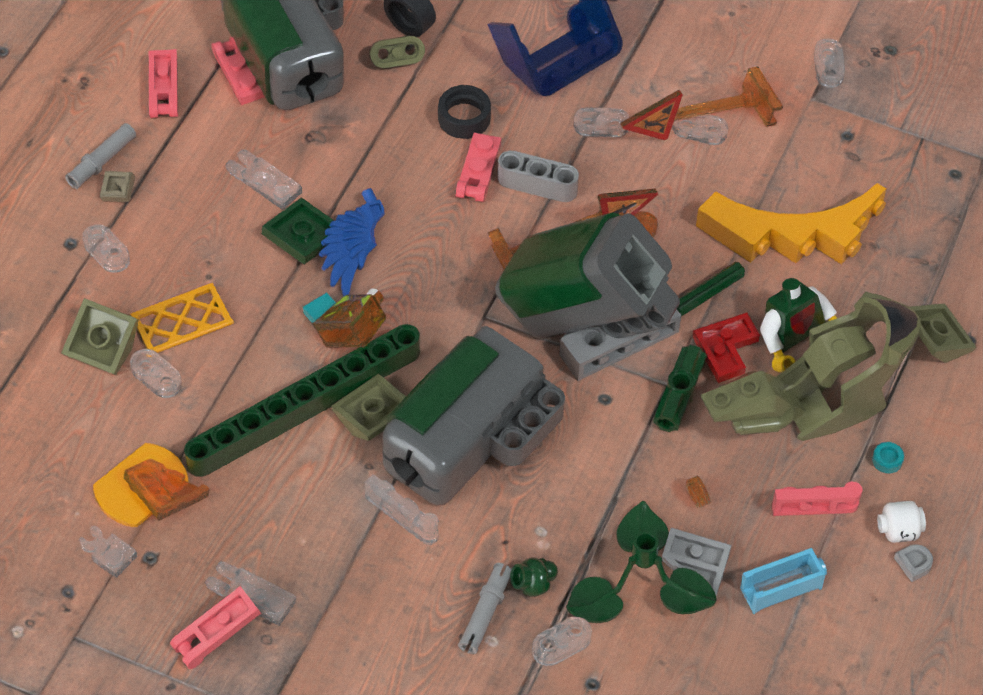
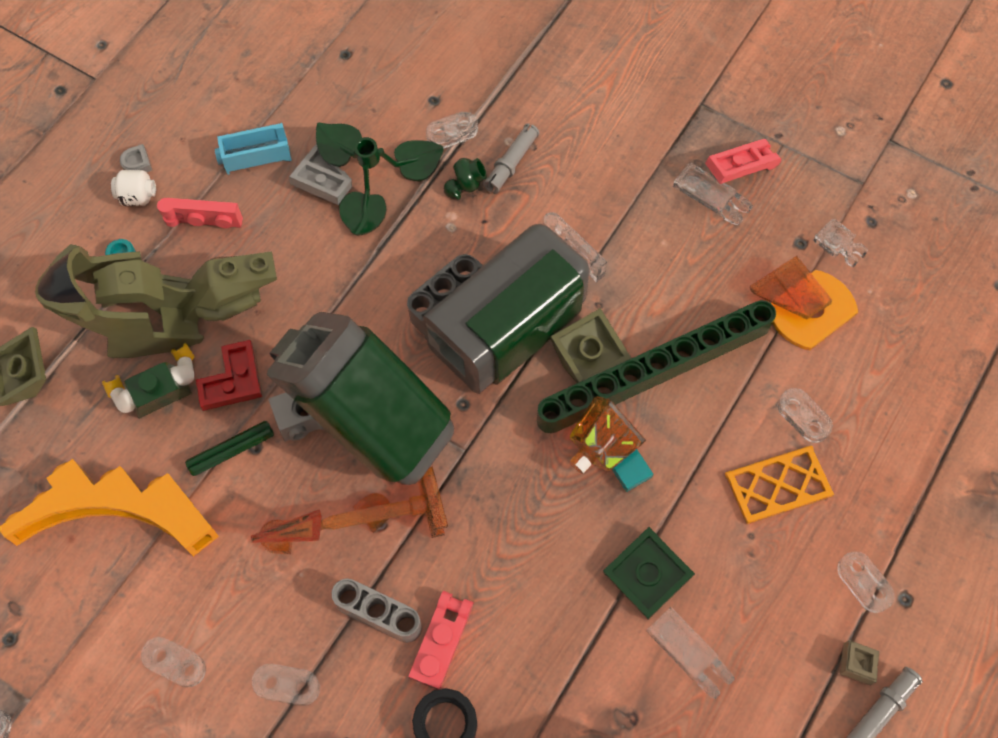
camera: 170 degrees left, 10 degrees up
olive slope [61,298,139,375] -> none
blue animal [319,188,385,297] -> none
clear orange piece [620,66,783,140] -> none
dark green piece [653,344,707,432] -> none
clear orange tile [686,475,711,508] -> none

